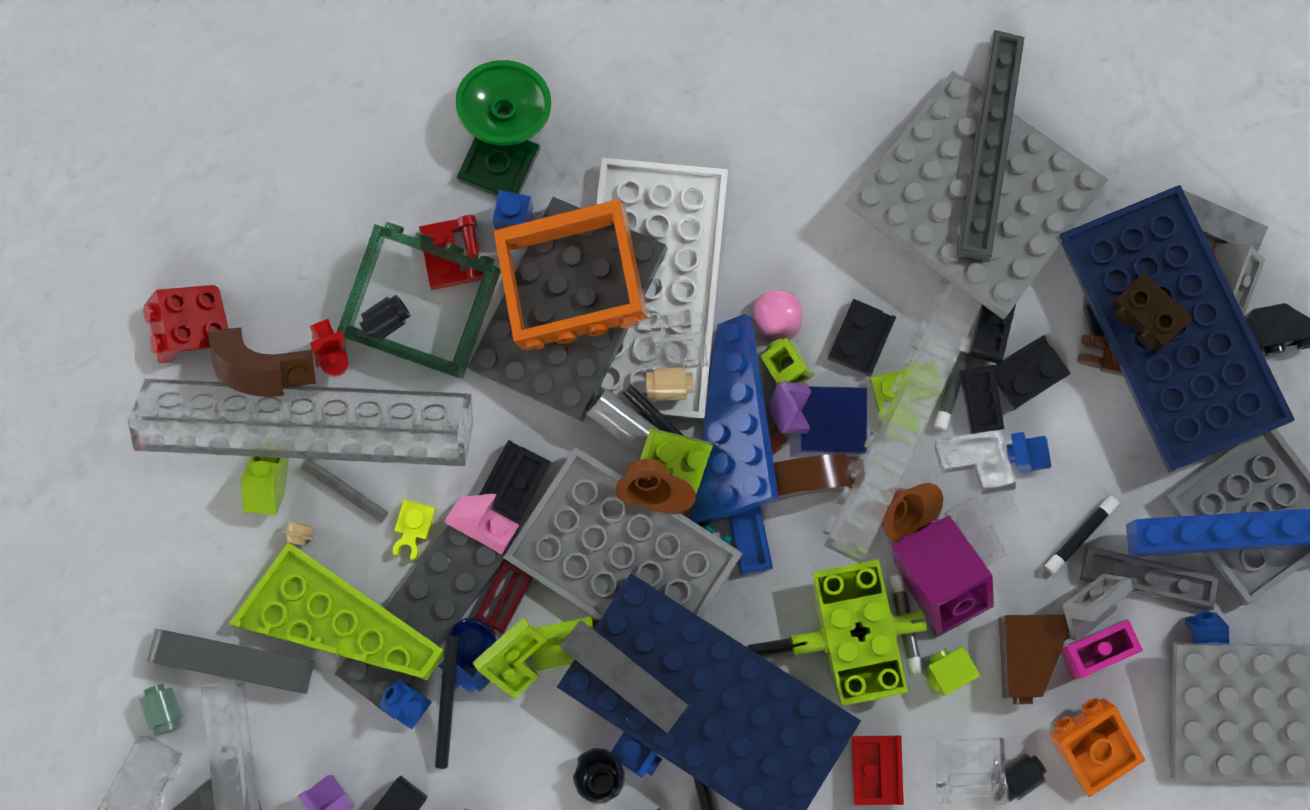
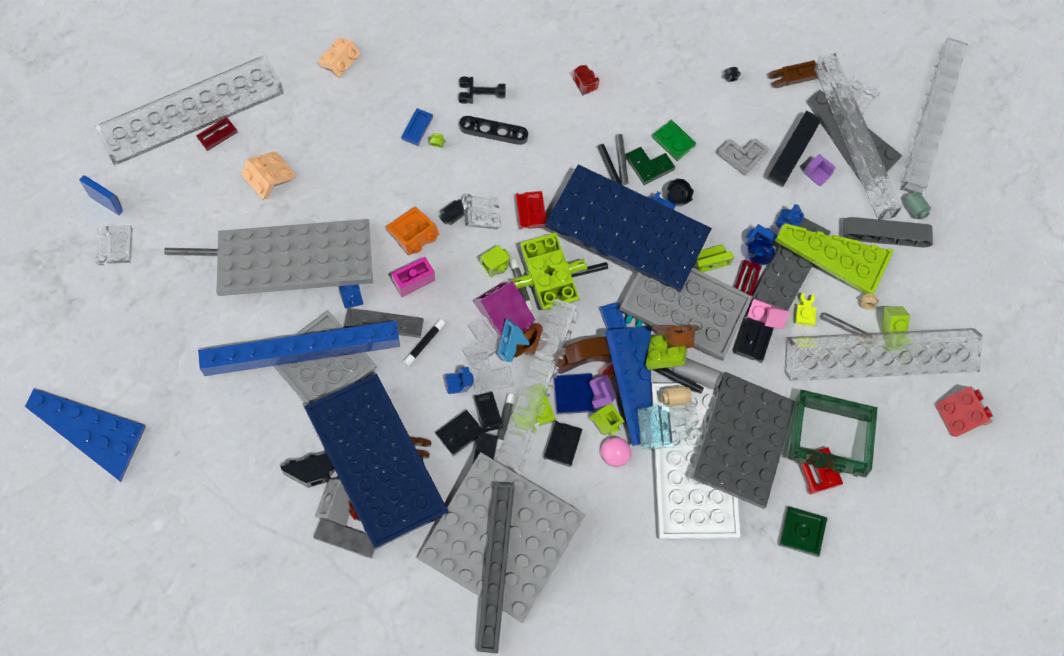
camera: 165 degrees right, 10 degrees down
reddish brown arch [208,327,316,397] -> none
red hips [310,319,349,377] -> none
black brick [359,295,411,341] -> none
black bar [435,635,459,769] -> none
green dish [456,60,551,145] -> none
lime plate [473,617,547,699] -> none
blue brick [492,190,534,230] -> none
orange window [494,199,648,350] -> none
flat silver tile [559,620,689,733] -> none
reddish brown slope [999,614,1069,705] -> none
light grey panel [1062,574,1133,641] -> none
dark brown brick [1110,272,1193,353] -> none
none -> dark azure slope [497,318,530,362]
none -> clear light blue brick [638,406,673,450]

